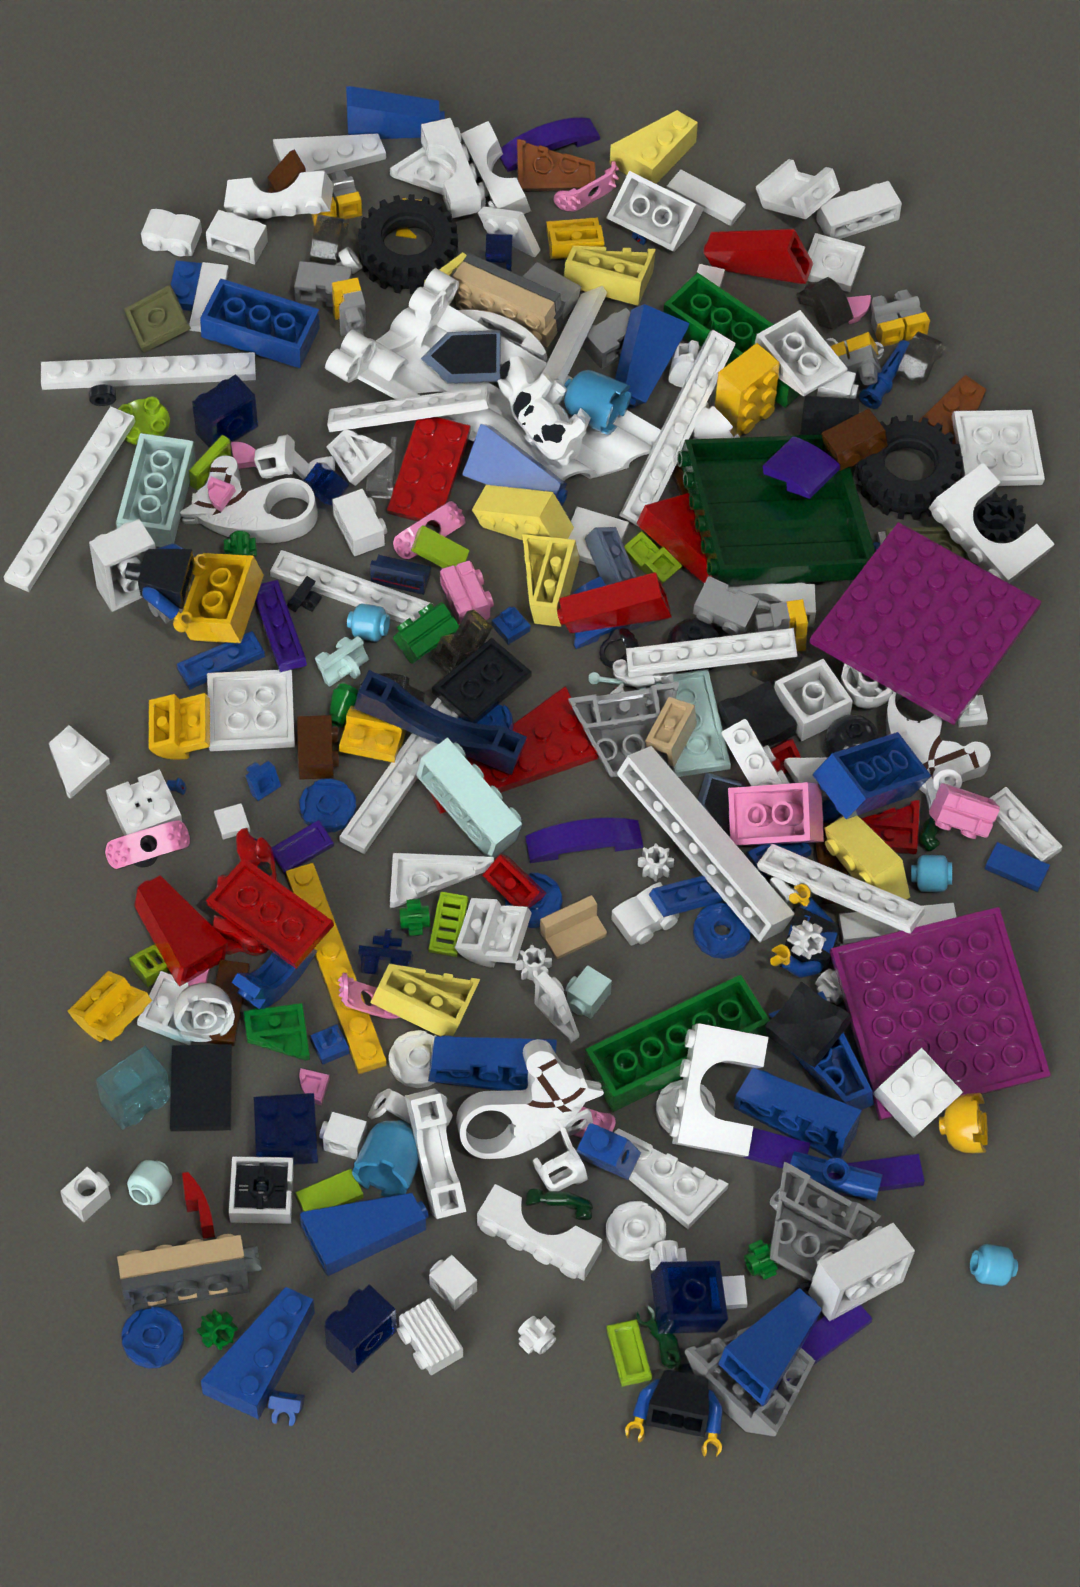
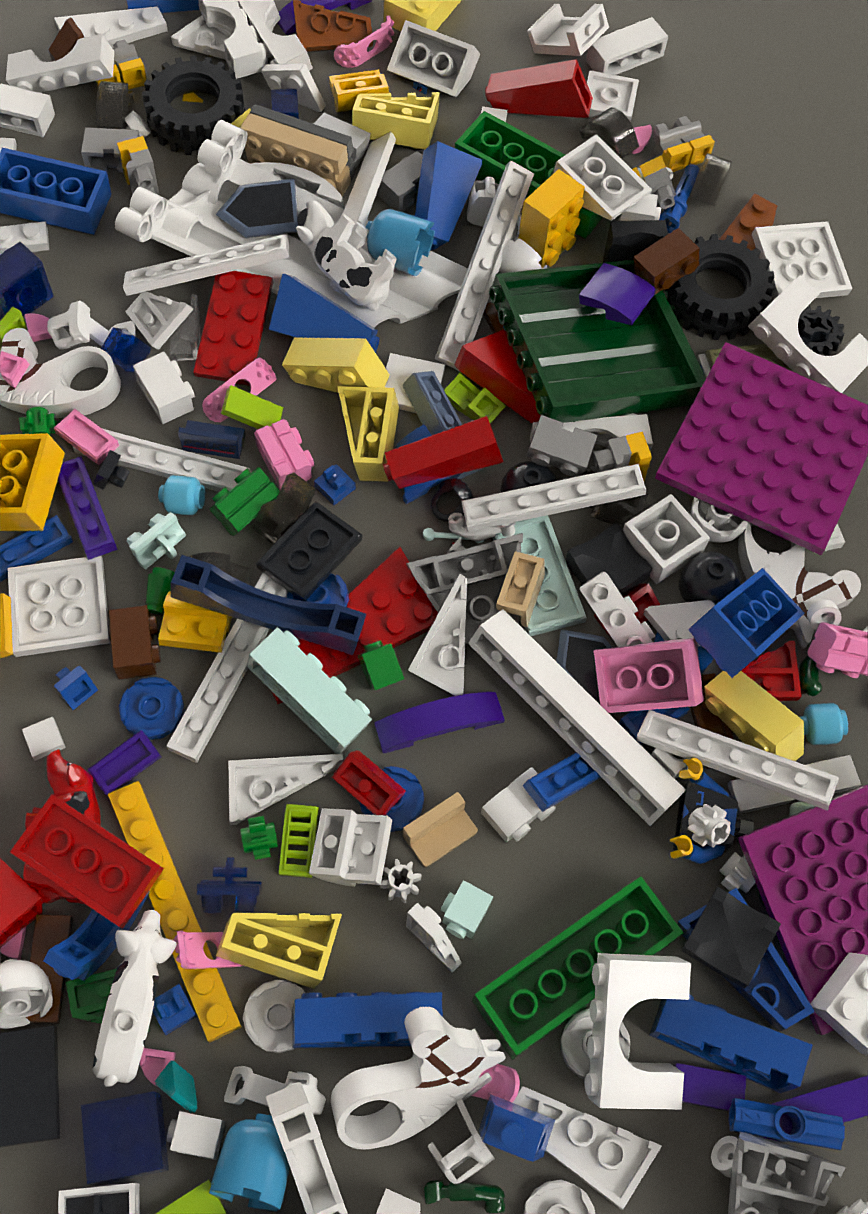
camera: 10 degrees left, 5 degrees up
white gear [638,843,674,882] -> none
white tile [666,169,746,226] -> none
blue tile [693,903,751,959] -> none
none -> bright pink tile [54,409,119,465]
none -> white animal [92,910,177,1087]
none -> teal slope [154,1060,198,1113]
none -> green brick [357,640,404,690]
none -> white wing [408,574,467,696]

